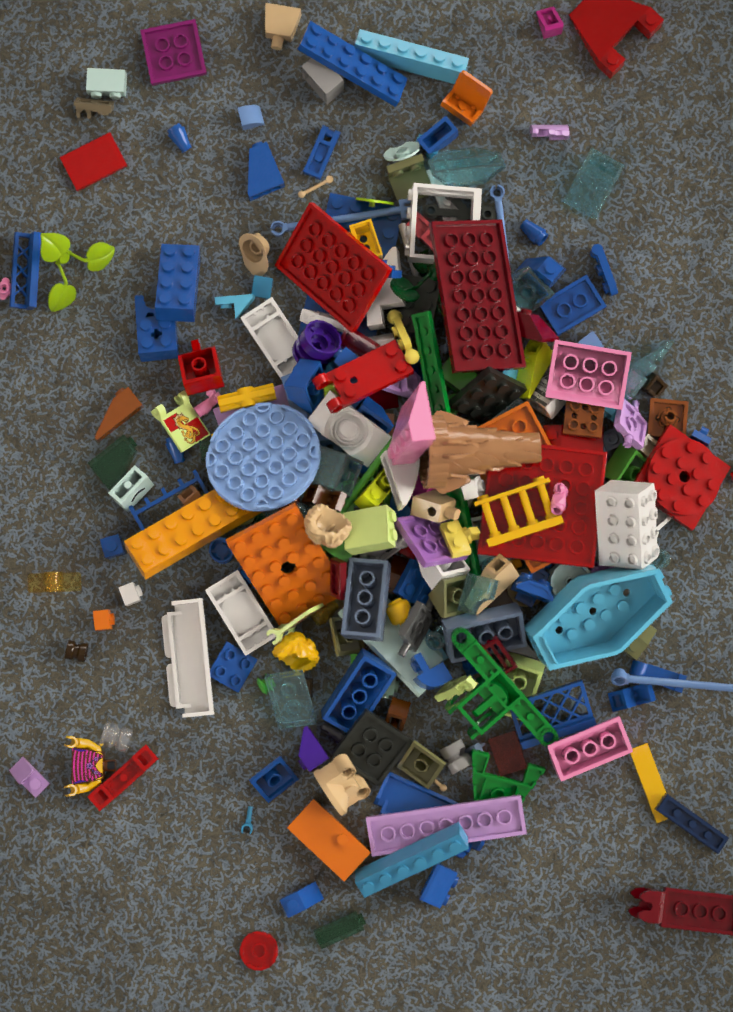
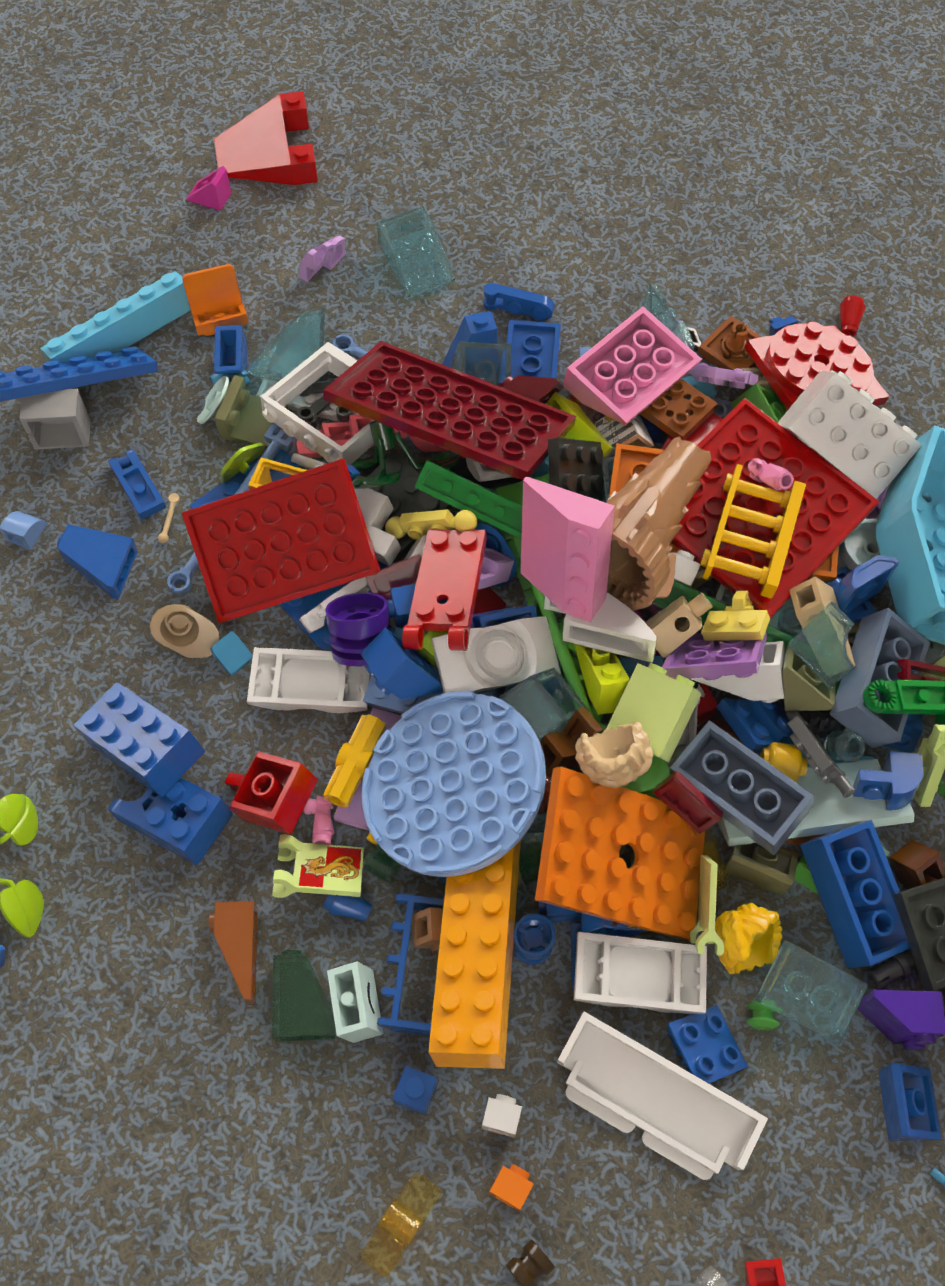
camera: 55 degrees left, 20 degrees down
medium azure slope [215,294,255,319] -> none
blue cone [520,219,548,246] -> none

